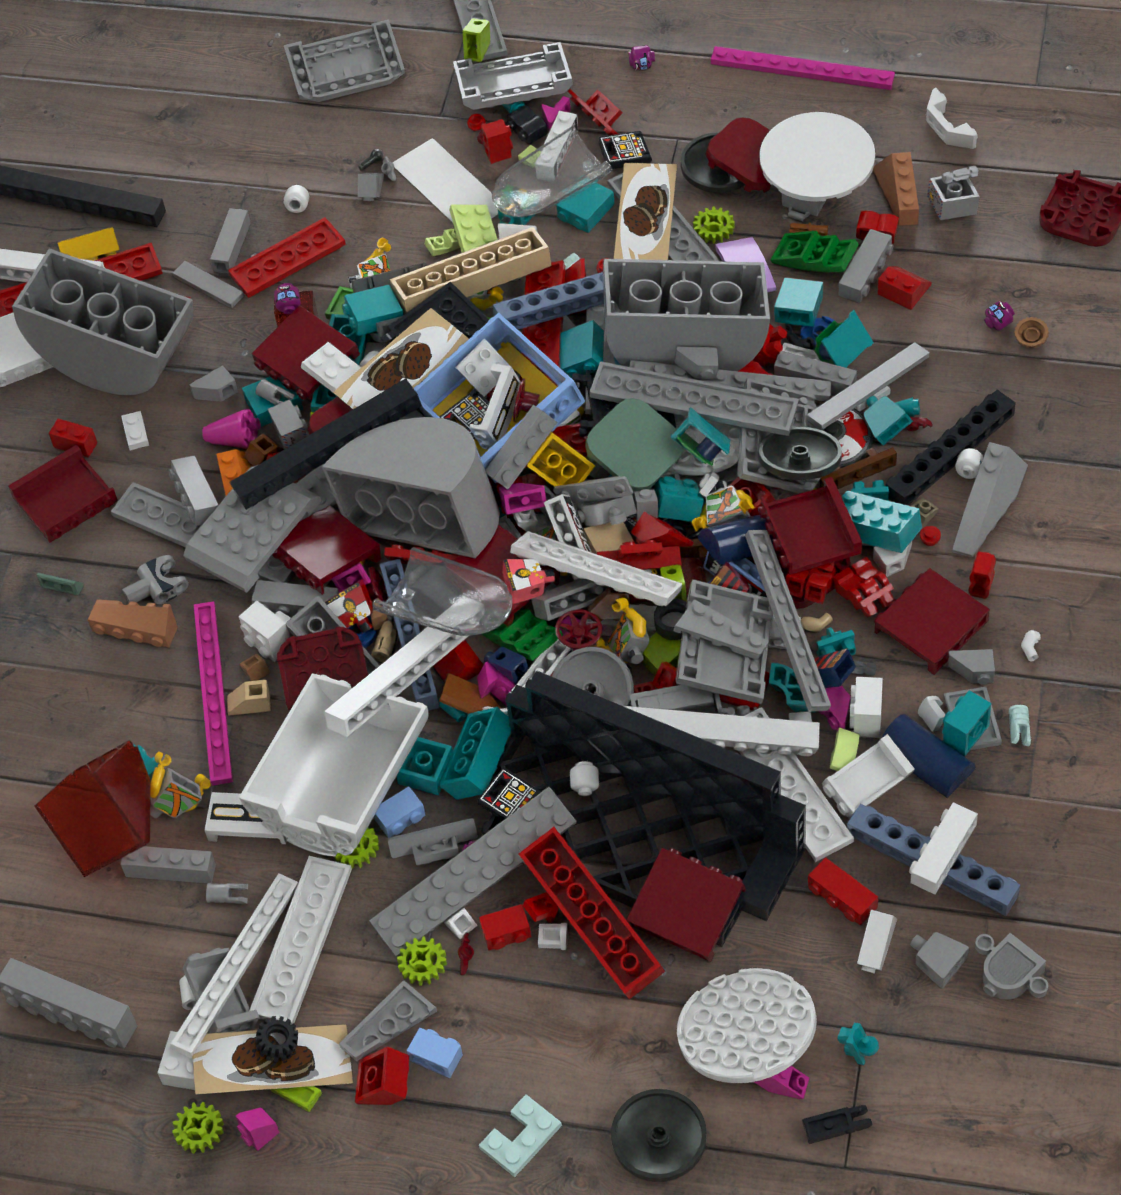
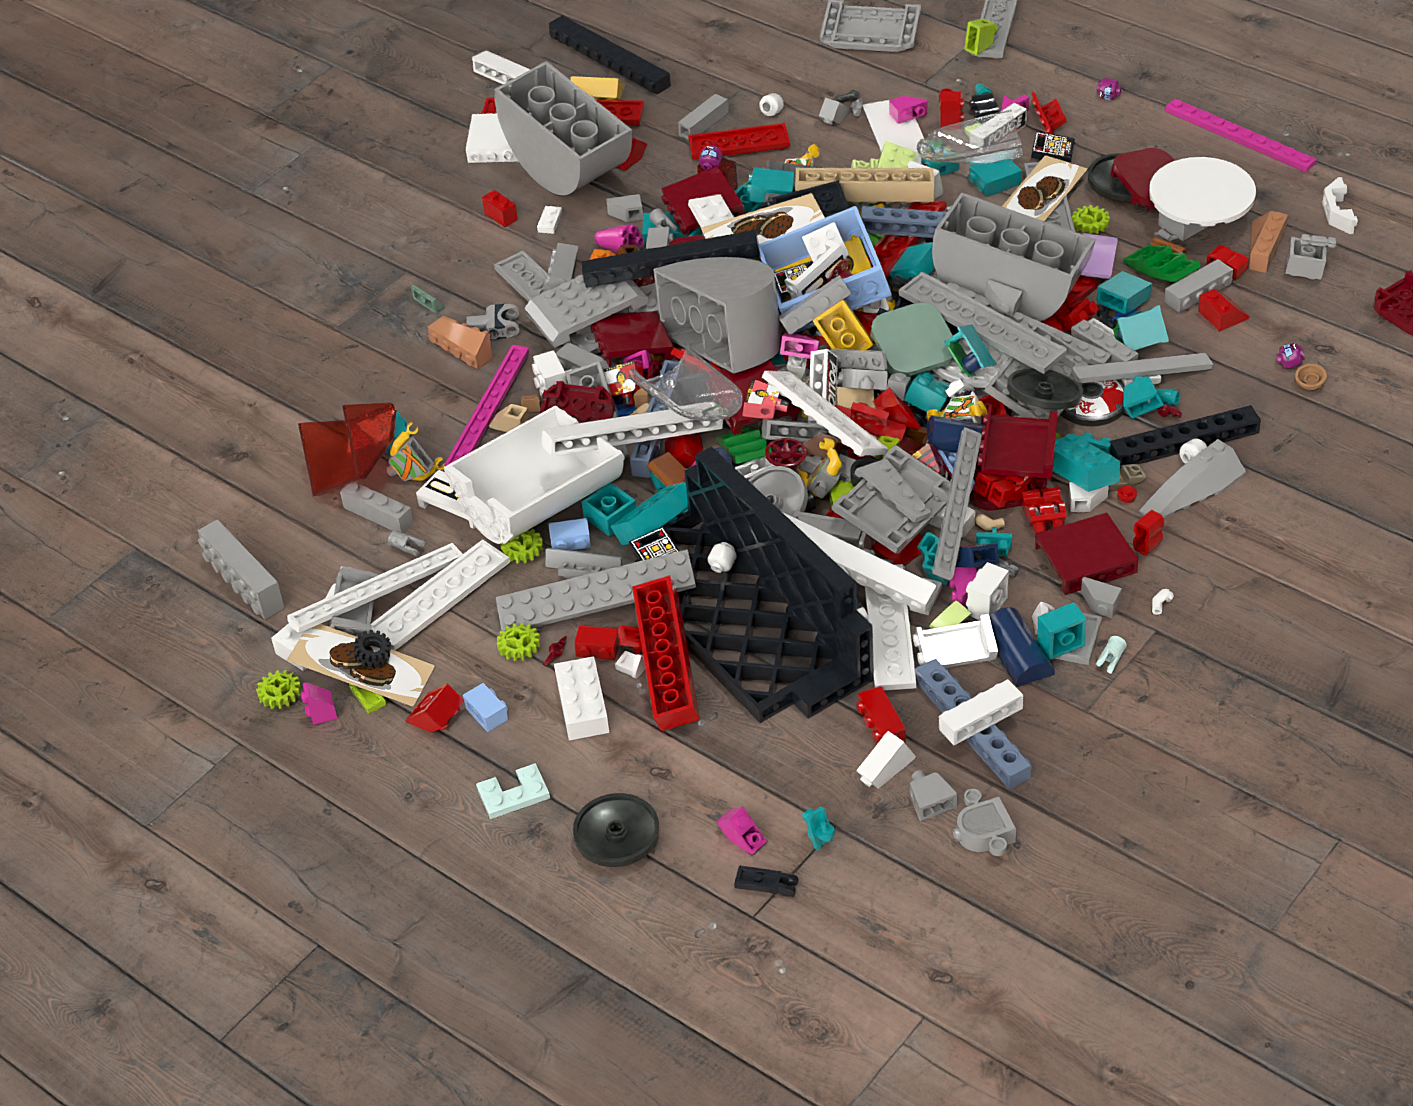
camera: 25 degrees right, 10 degrees down
dark red panel [8,445,118,543] -> none
light grey tile [173,261,244,309] -> none
light grey wing [339,980,437,1061] -> none
white slope [444,908,478,939] -> none
light grey slope [453,42,573,110] -> none
dark red panel [627,848,746,962] -> none
white tile [677,968,817,1083] -> none
reddish brown hinge [820,447,897,489] -> none
none -> white brick [554,656,609,740]
none -> dark pink slope [889,96,927,124]

